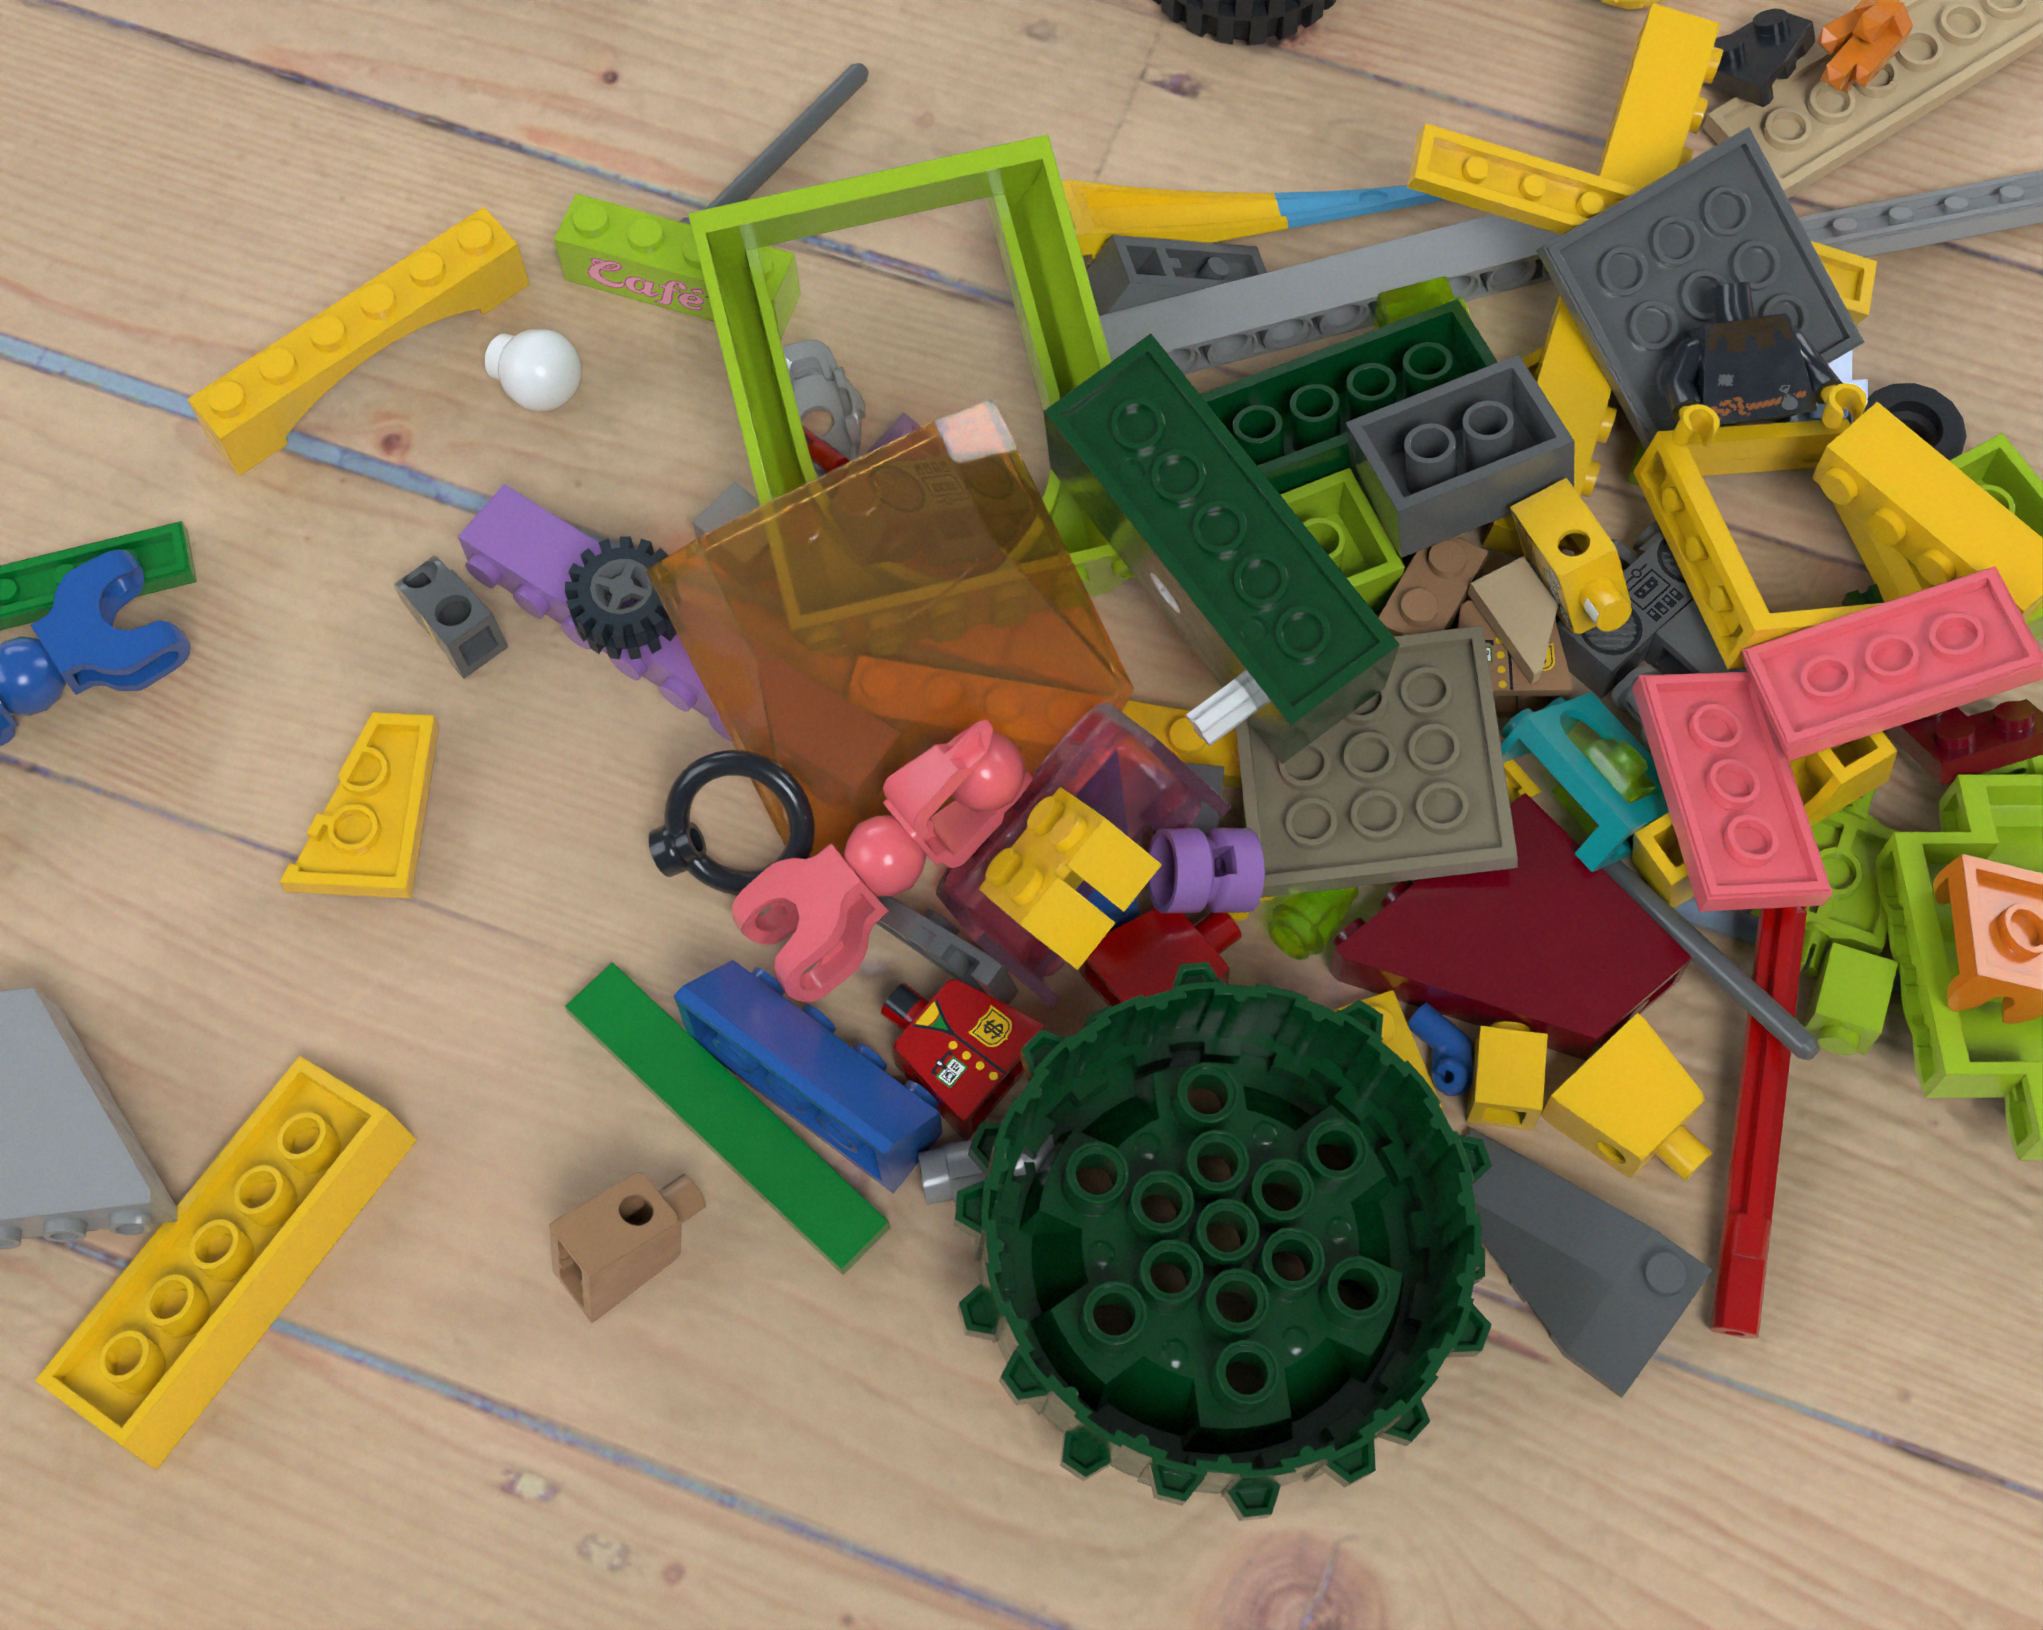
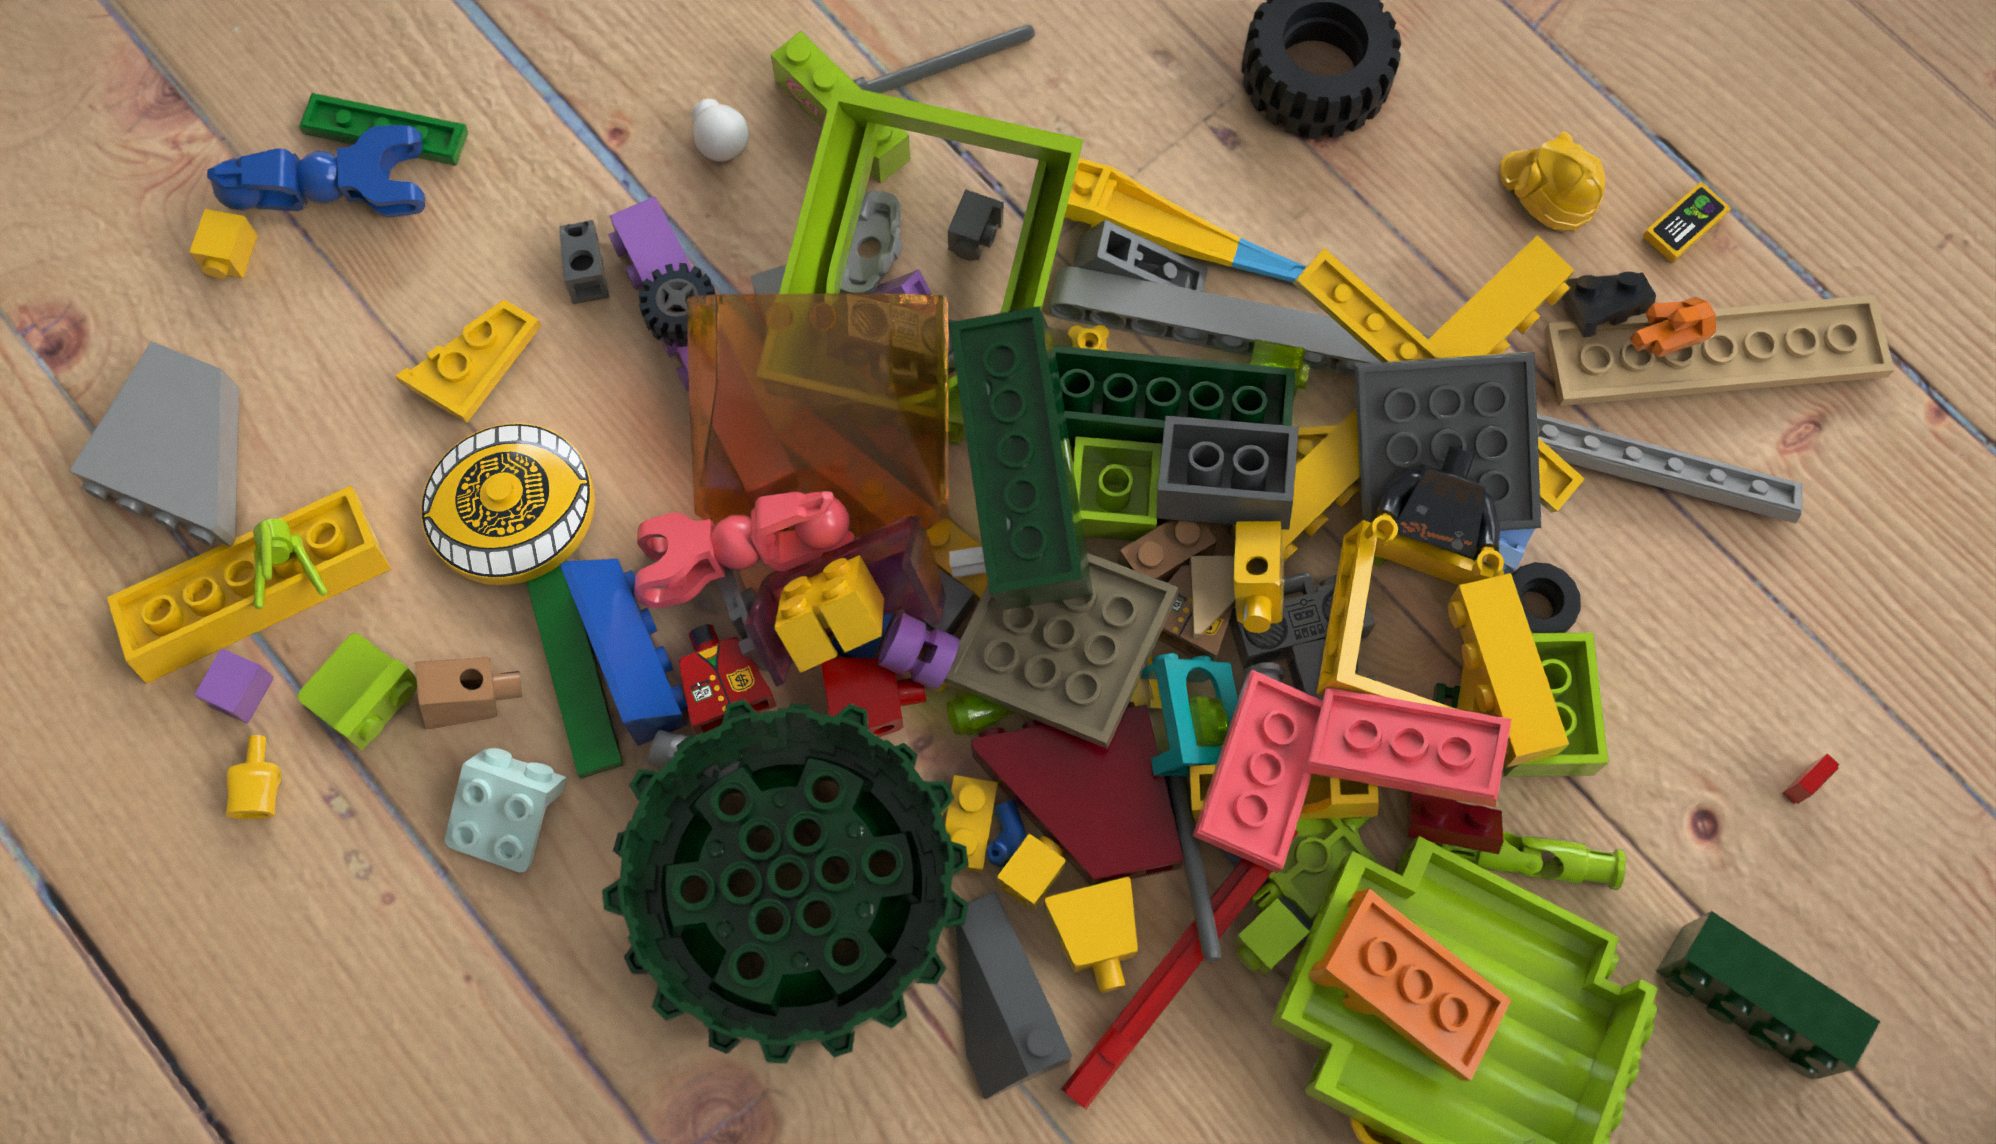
camera: 25 degrees right, 5 degrees up
yellow arch [187,207,530,476] -> none
black piece [648,750,815,895] -> none
red pin [802,425,851,480] -> none
none -> medium lavender panel [194,649,273,724]
none -> yellow piece [226,735,282,820]
none -> lime plant [253,518,327,609]
none -> lime bracket [298,633,417,751]
none -> dish [421,423,595,585]
none -> light aqua bracket [445,748,567,873]
none -> dark grey brick [948,189,1004,261]

